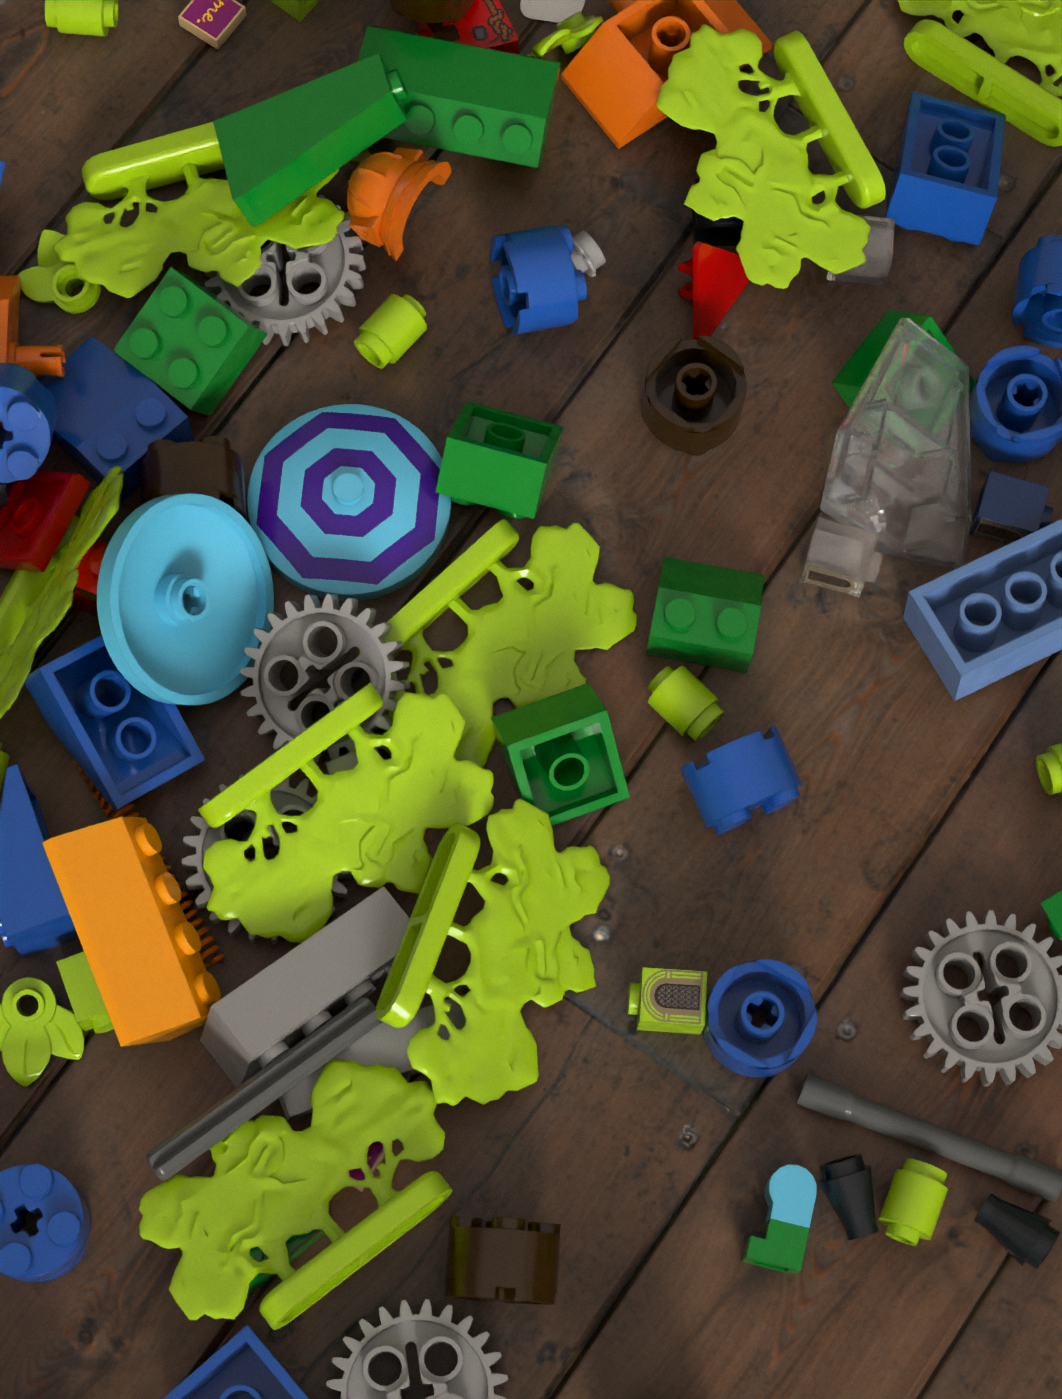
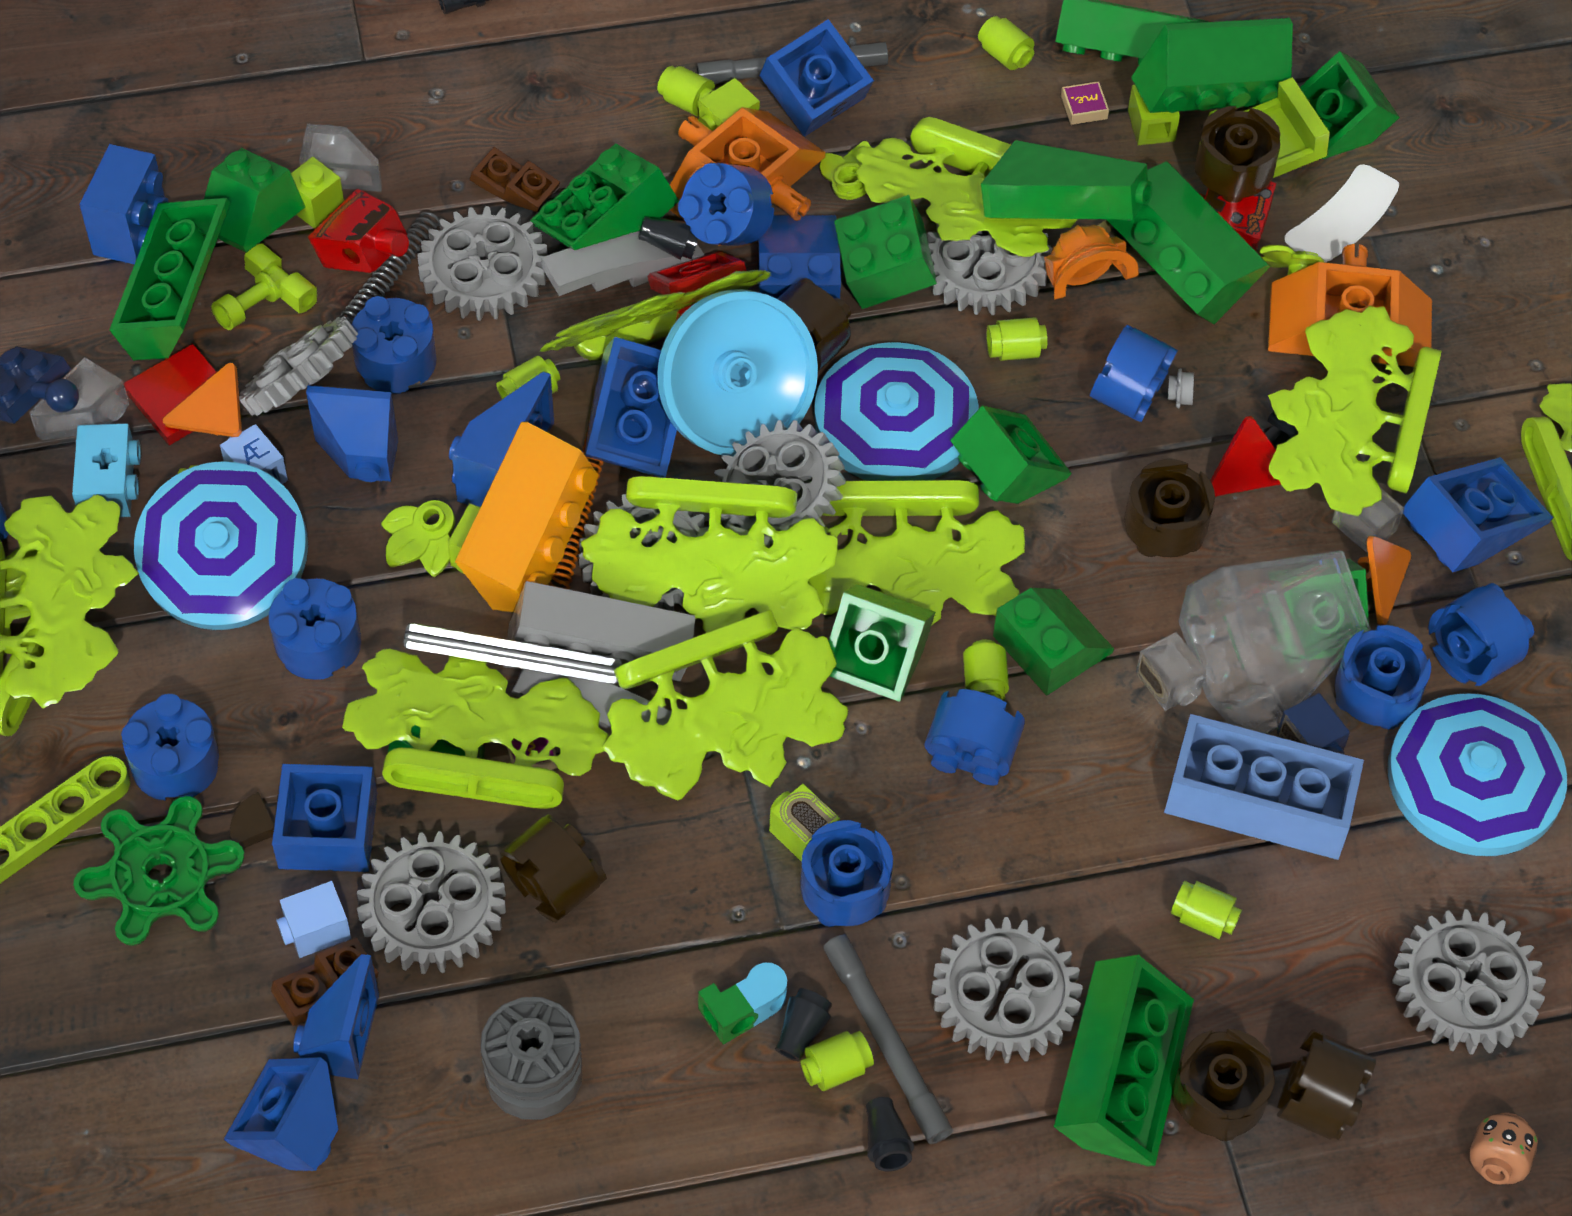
camera: 45 degrees right, 15 degrees down
none -> orange piece [1358,536,1411,625]

